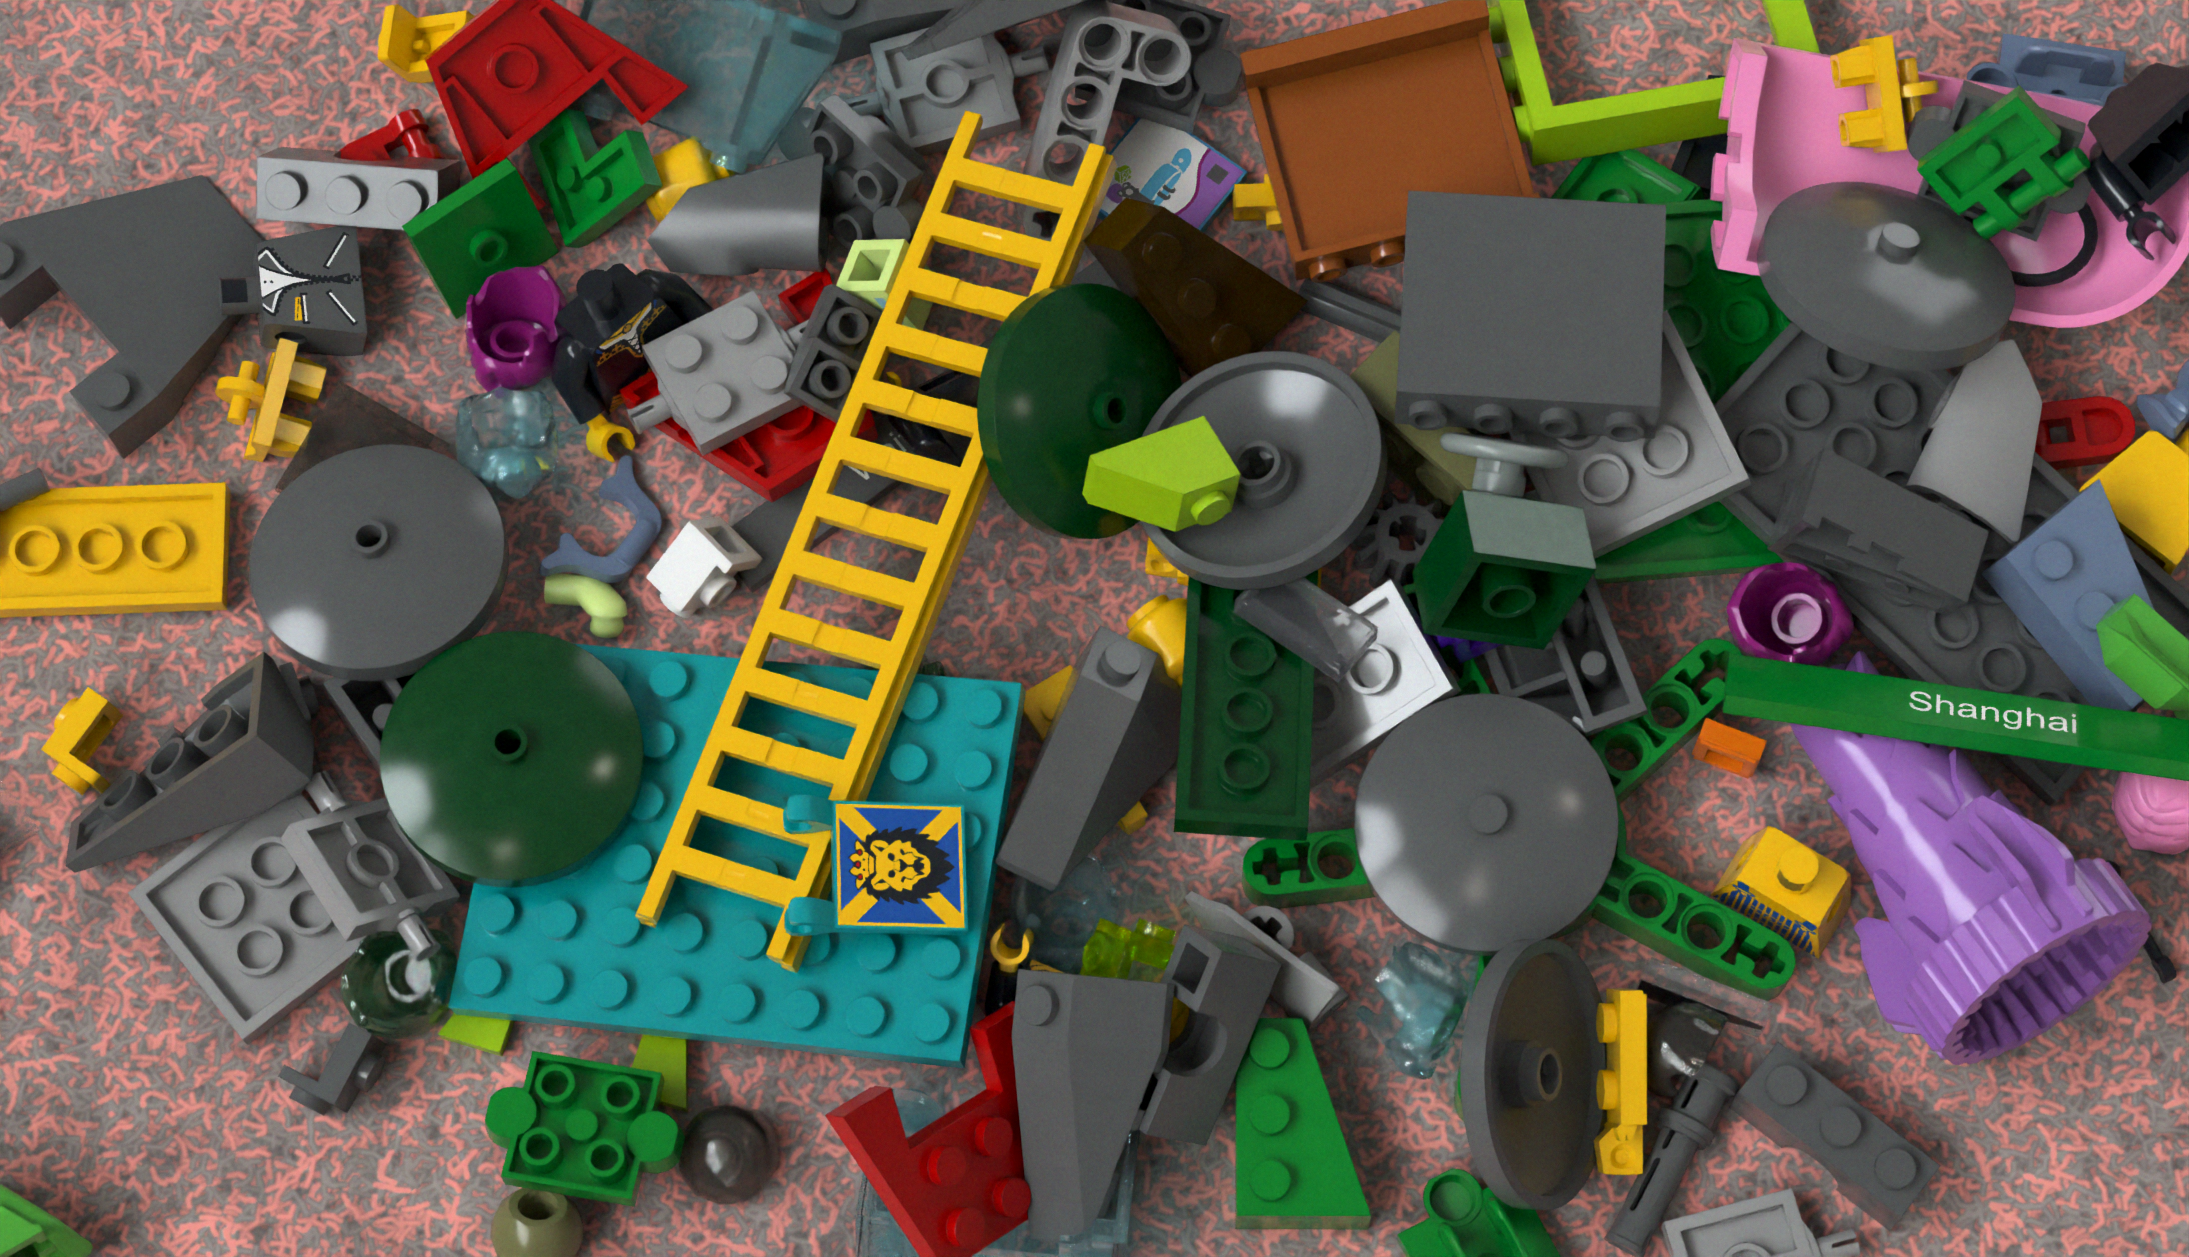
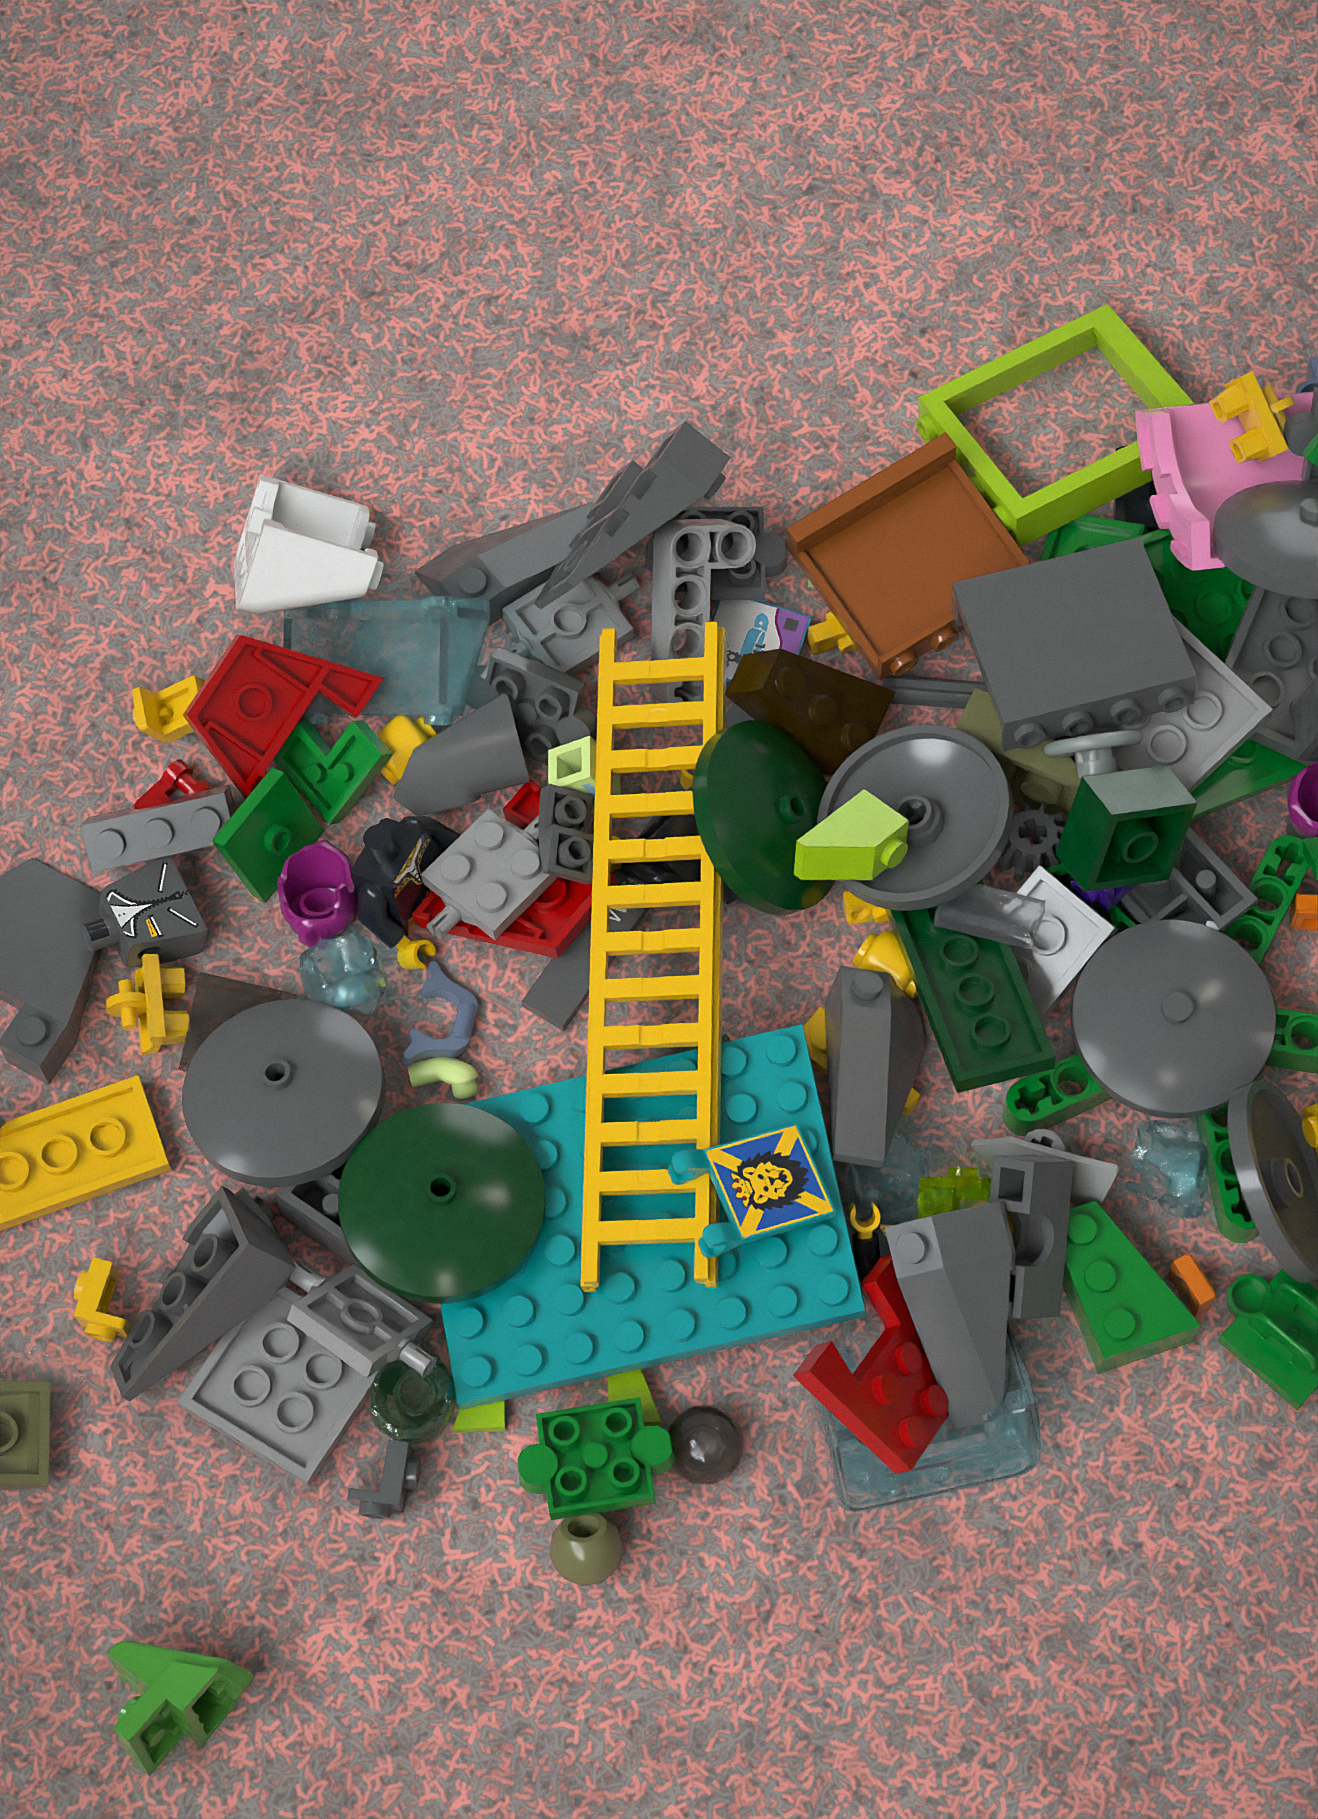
camera: 20 degrees left, 5 degrees down
white brick [646,516,763,618] -> none
none -> orange tile [1167,1253,1217,1317]

